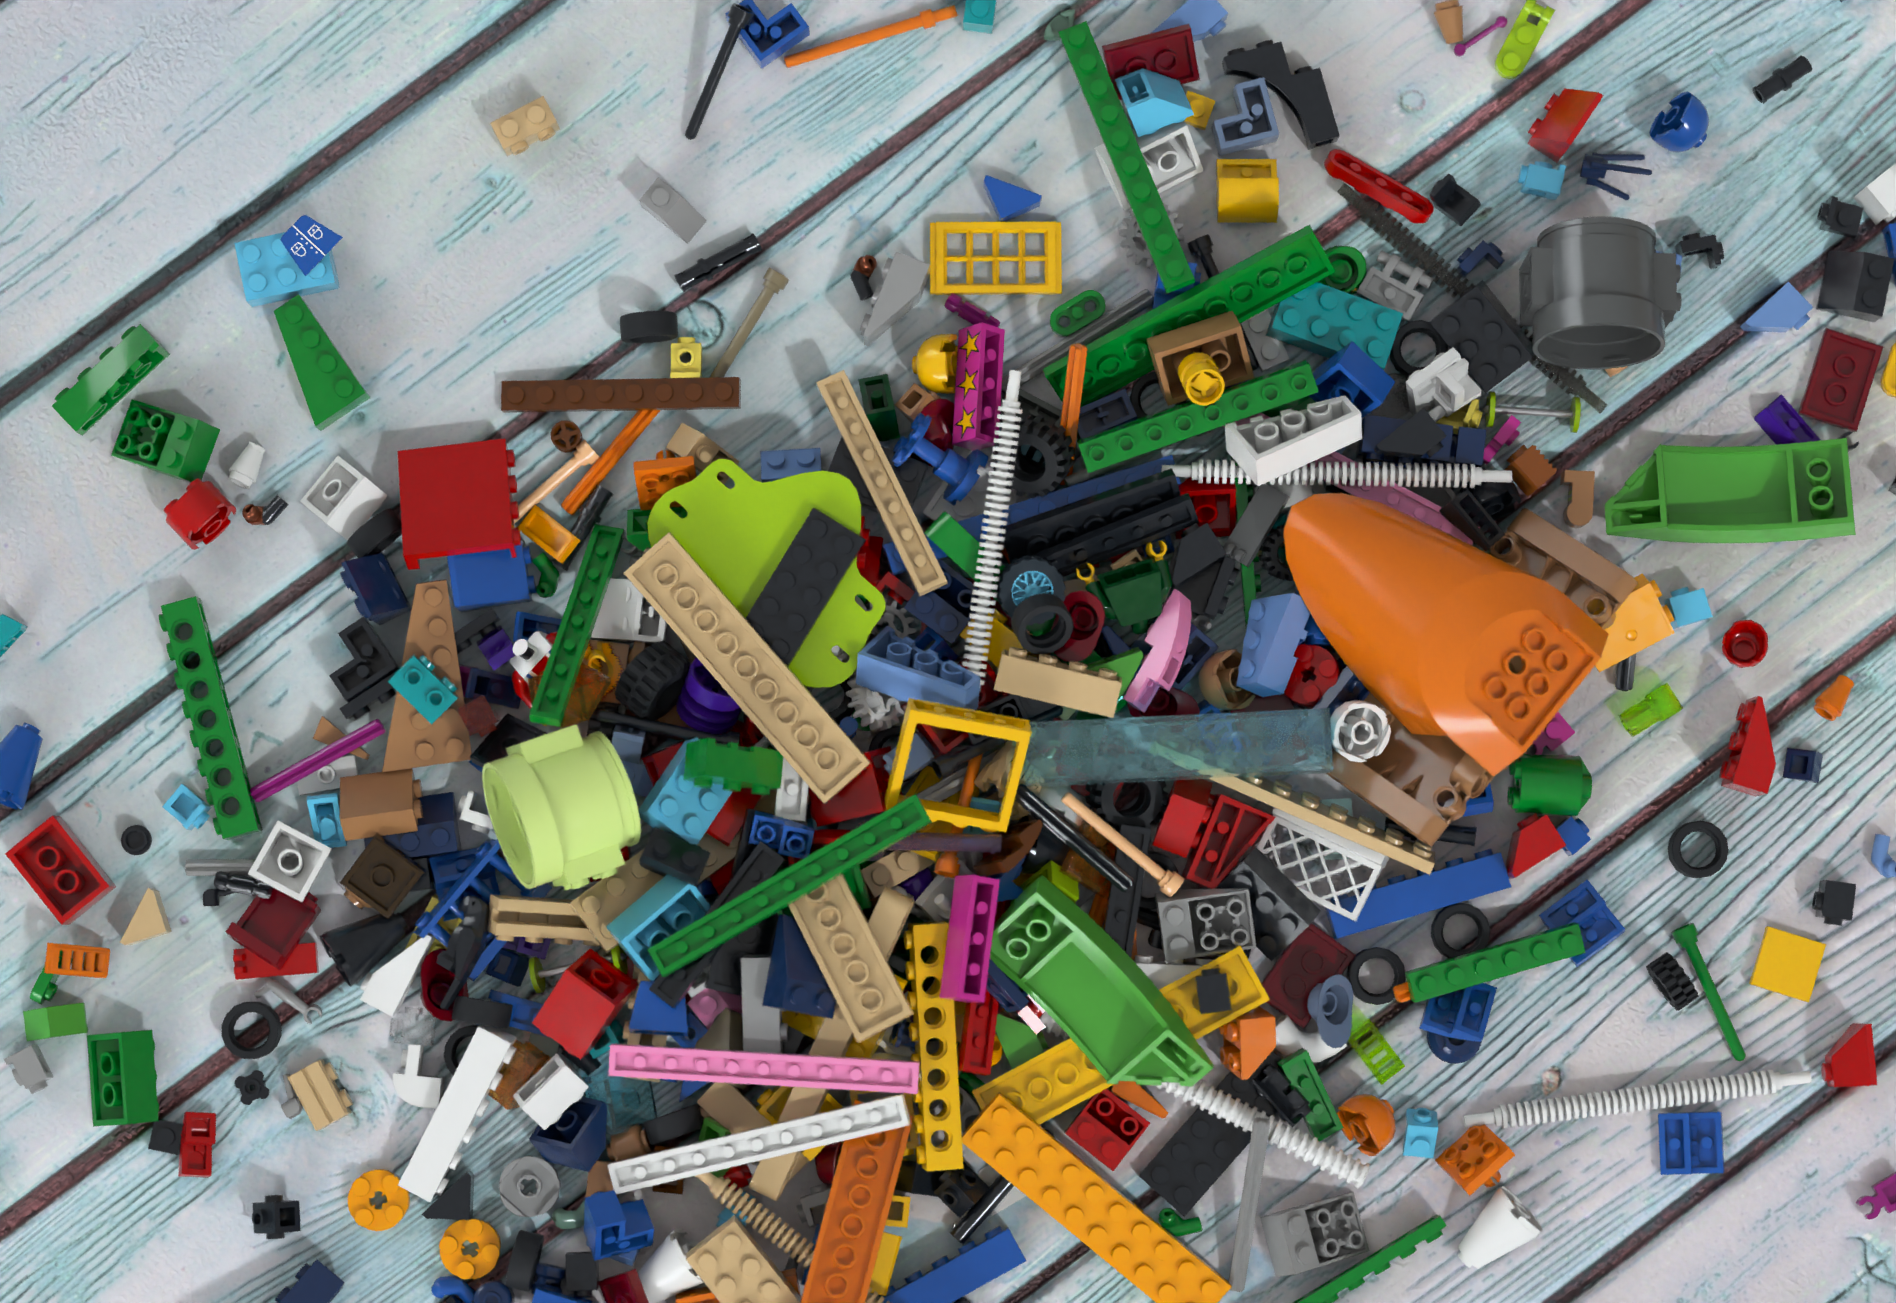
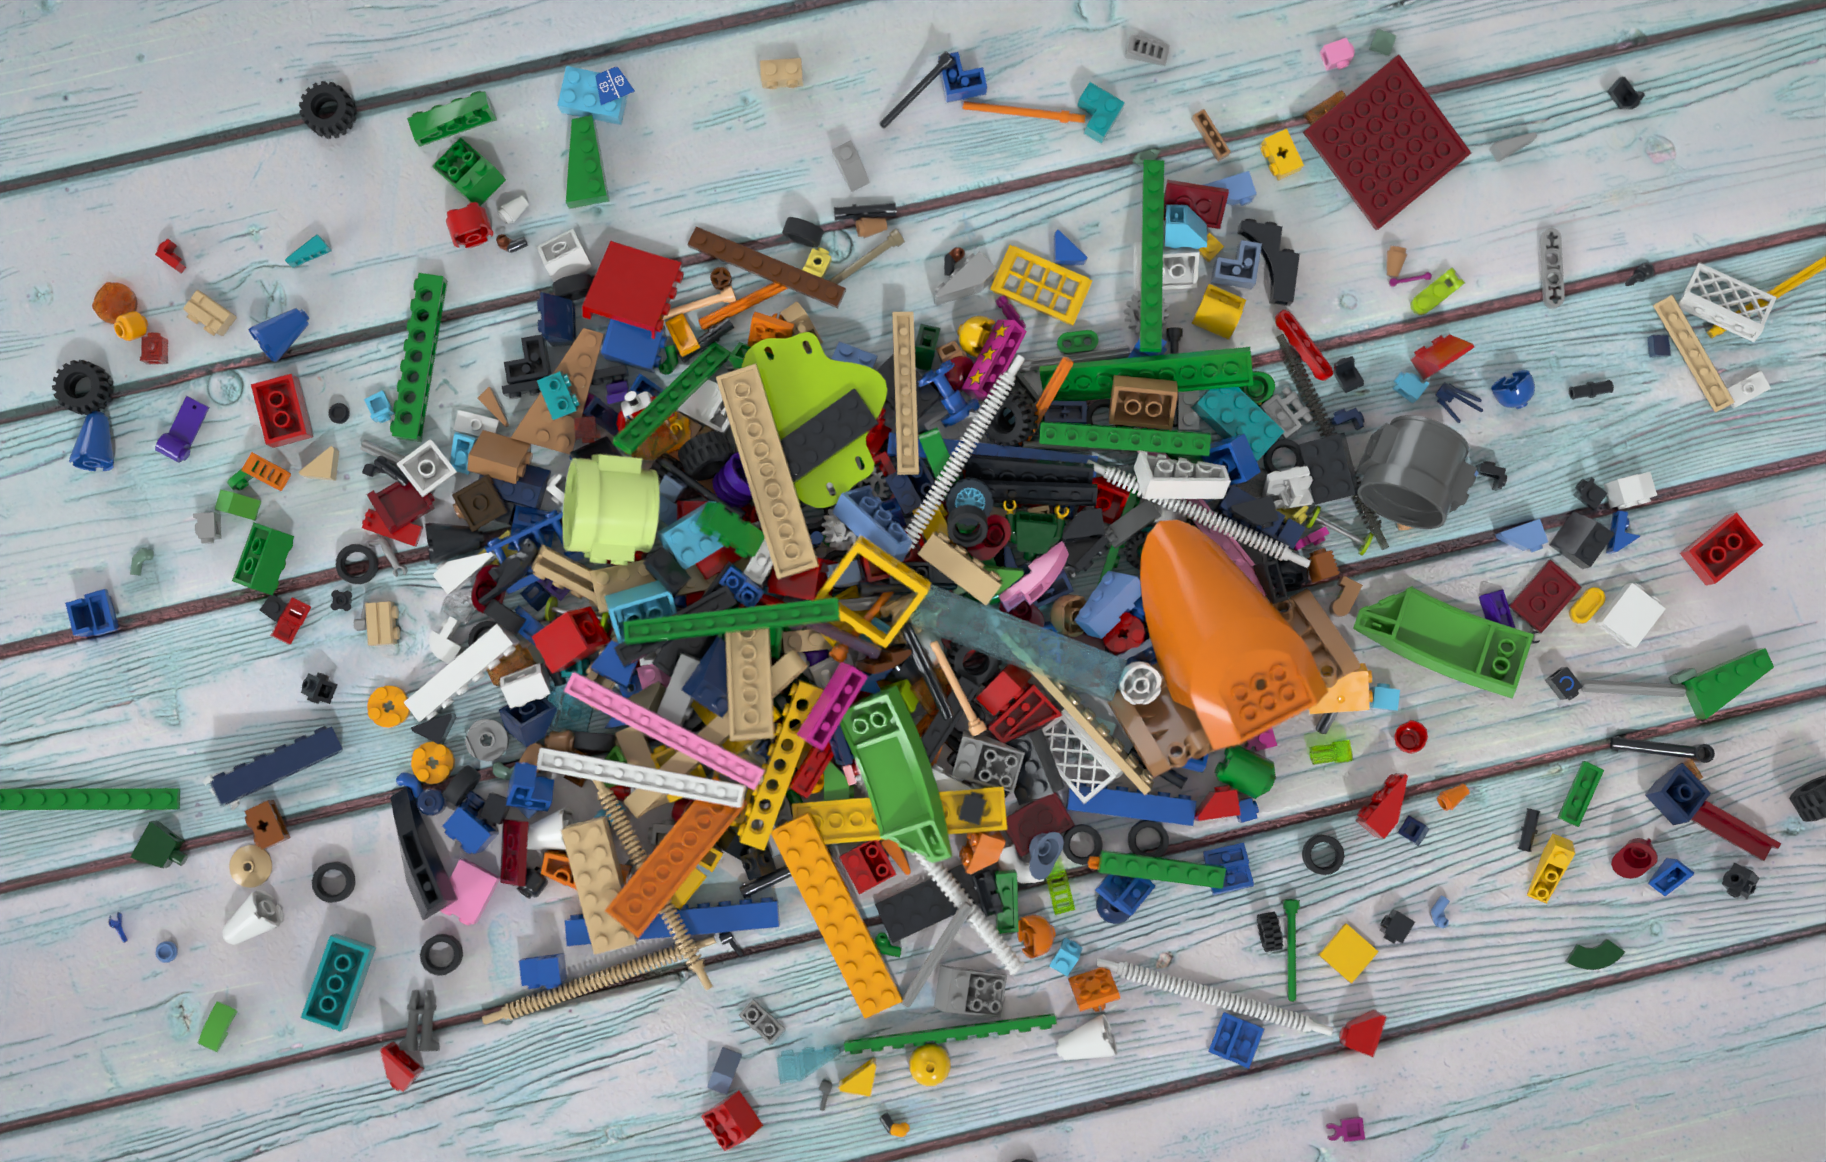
camera: 20 degrees right, 0 degrees up
magenta axle [250,719,385,802] -> none
yellow wheel [1178,352,1225,405] -> none
none -> medium nougat cone [856,218,887,238]

